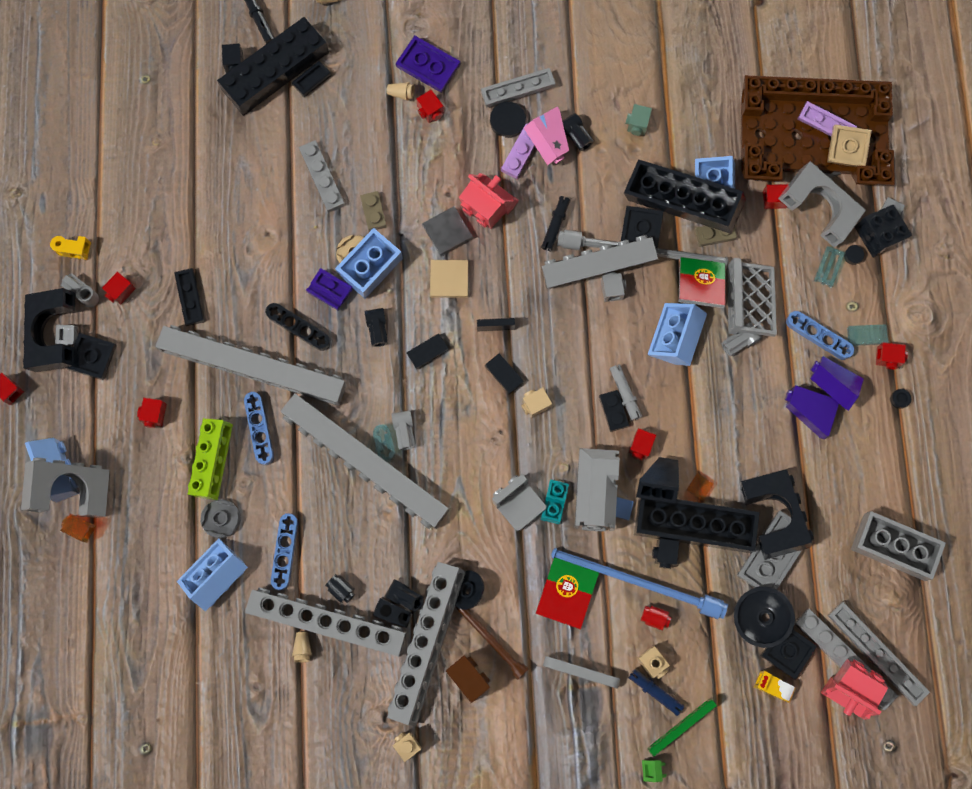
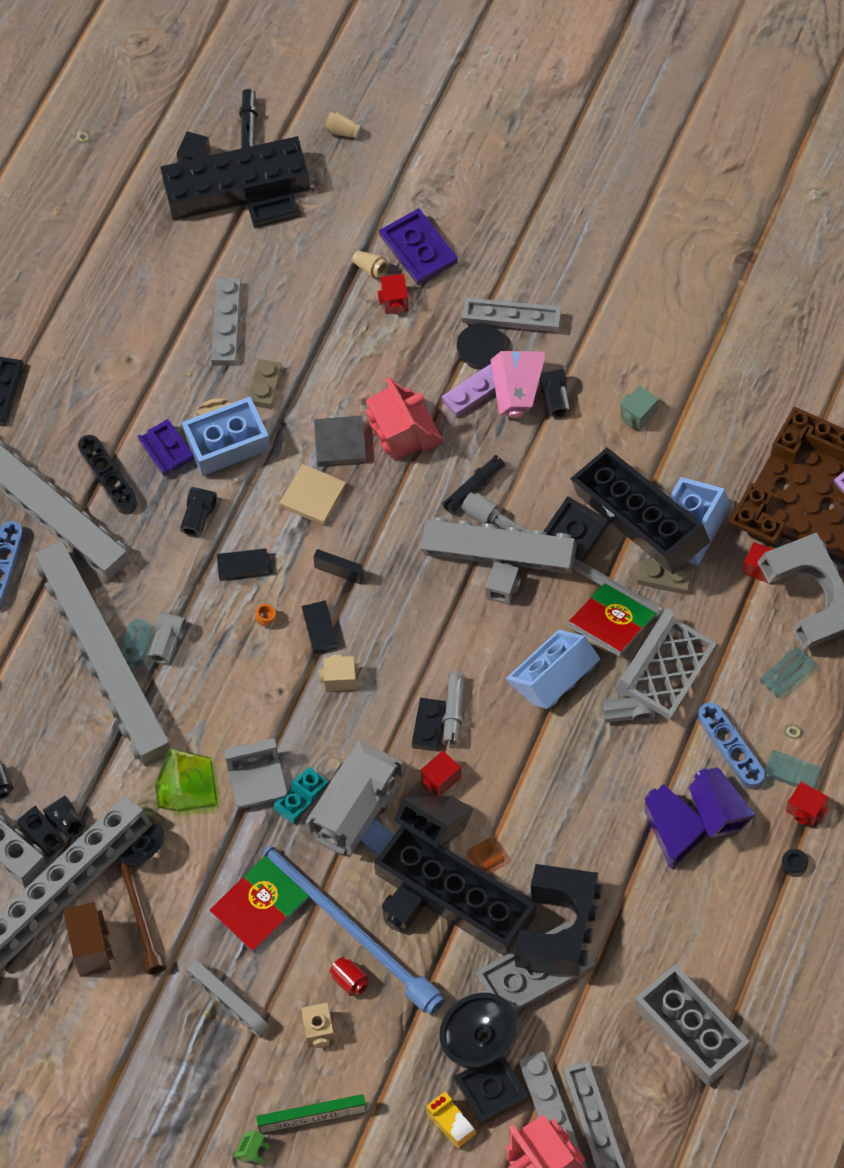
camera: 30 degrees right, 15 degrees down
dark blue pin [628,668,684,716] -> none
black tile [844,245,864,265] -> none
none -> clear neon green slope [155,748,218,812]
none -> orange hinge [255,604,276,626]

